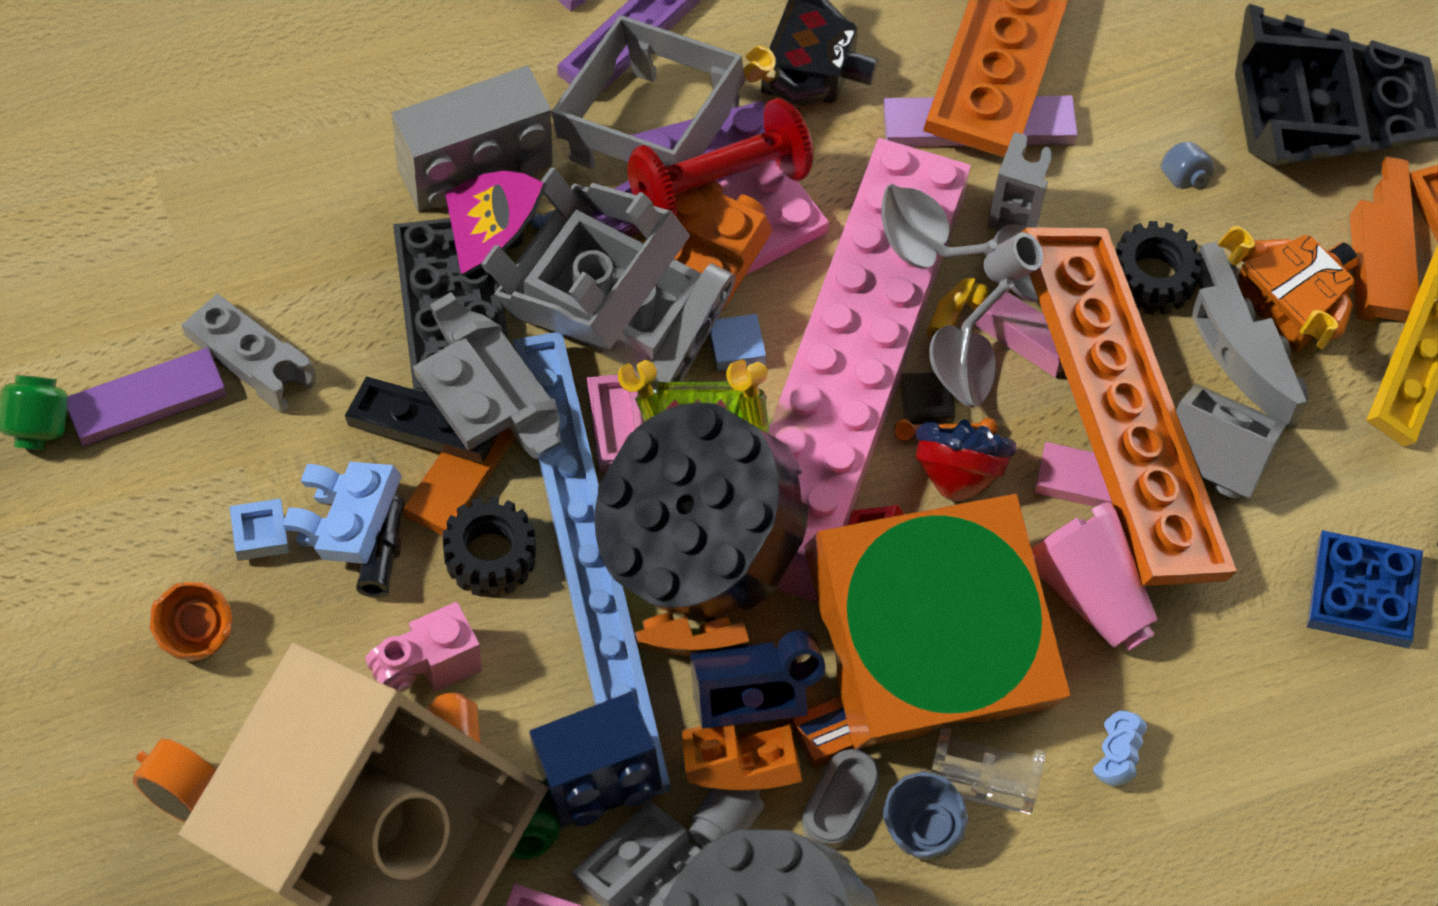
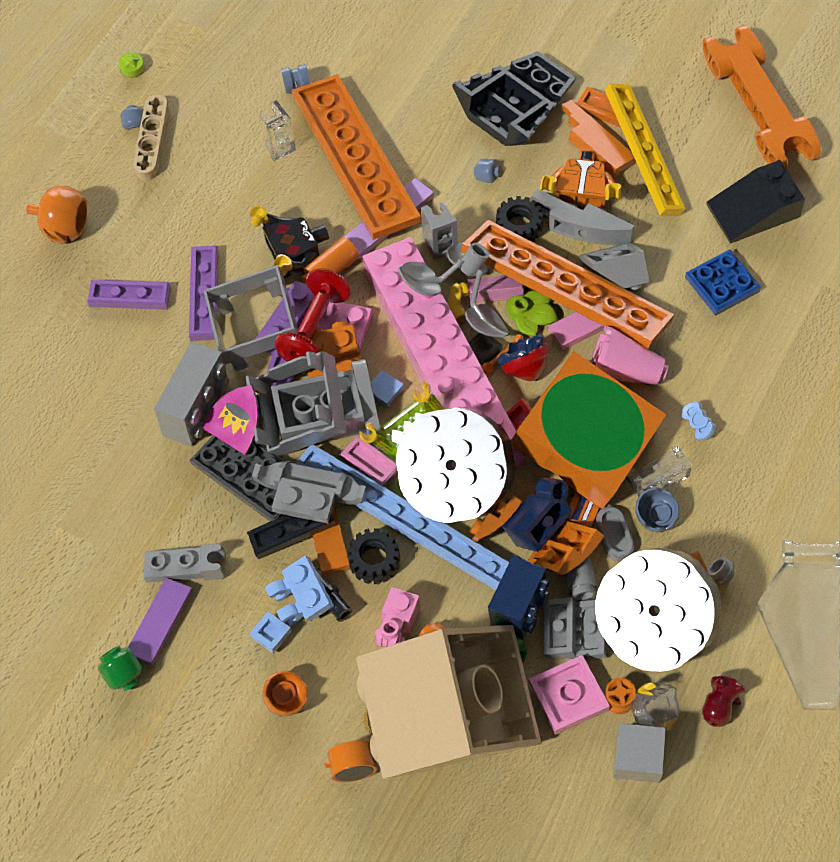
camera: 35 degrees left, 0 degrees up
none -> orange brick [302,237,359,285]
none -> lime plate [505,291,558,337]

